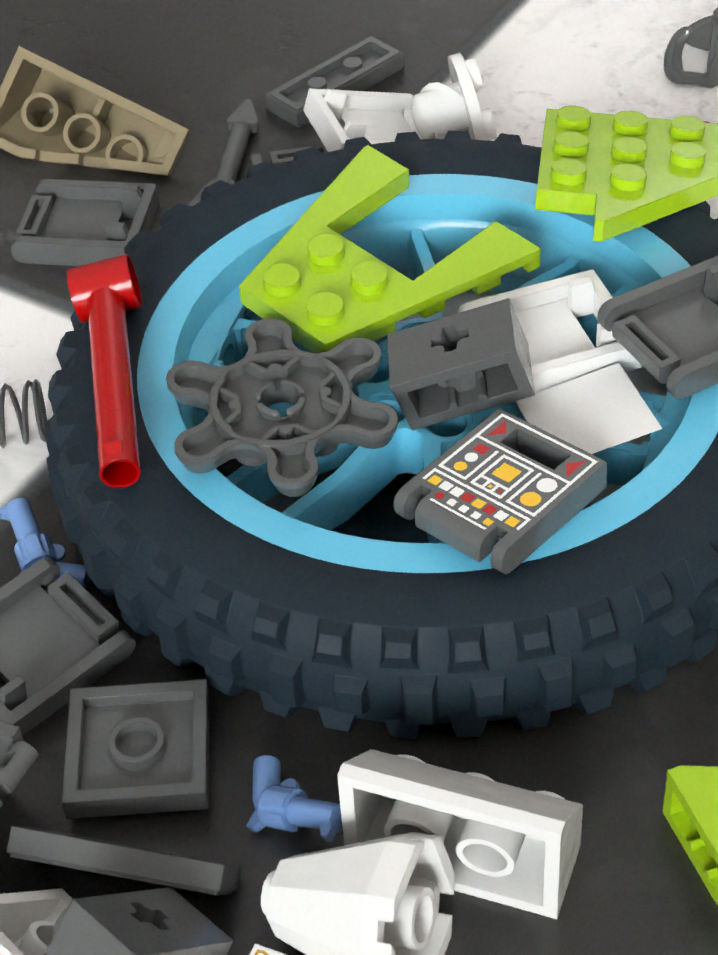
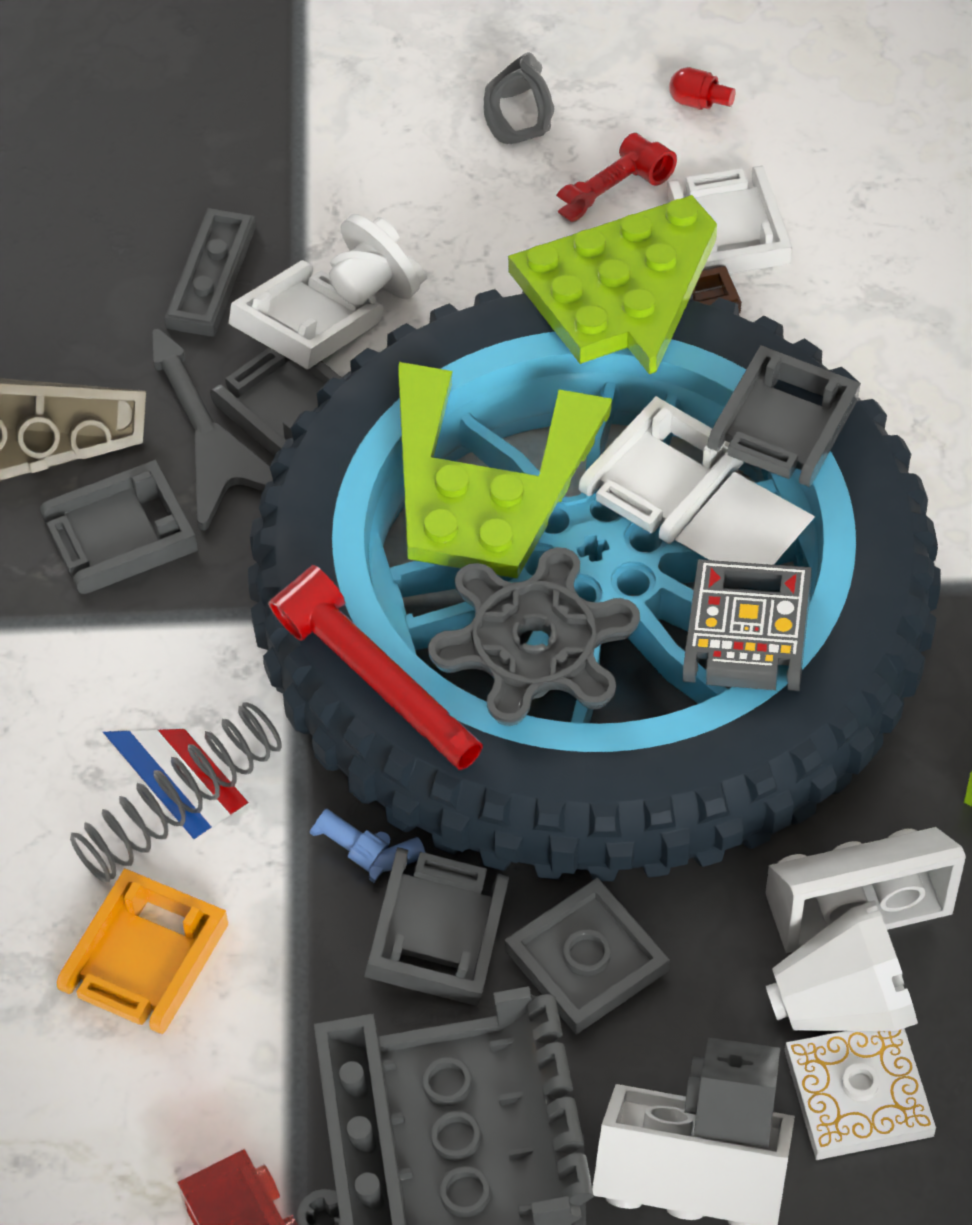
camera: 35 degrees left, 10 degrees up
dark grey tile [6,826,242,895] -> none
medium blue piece [246,755,343,842] -> none
dark grey brick [387,298,535,430] -> none

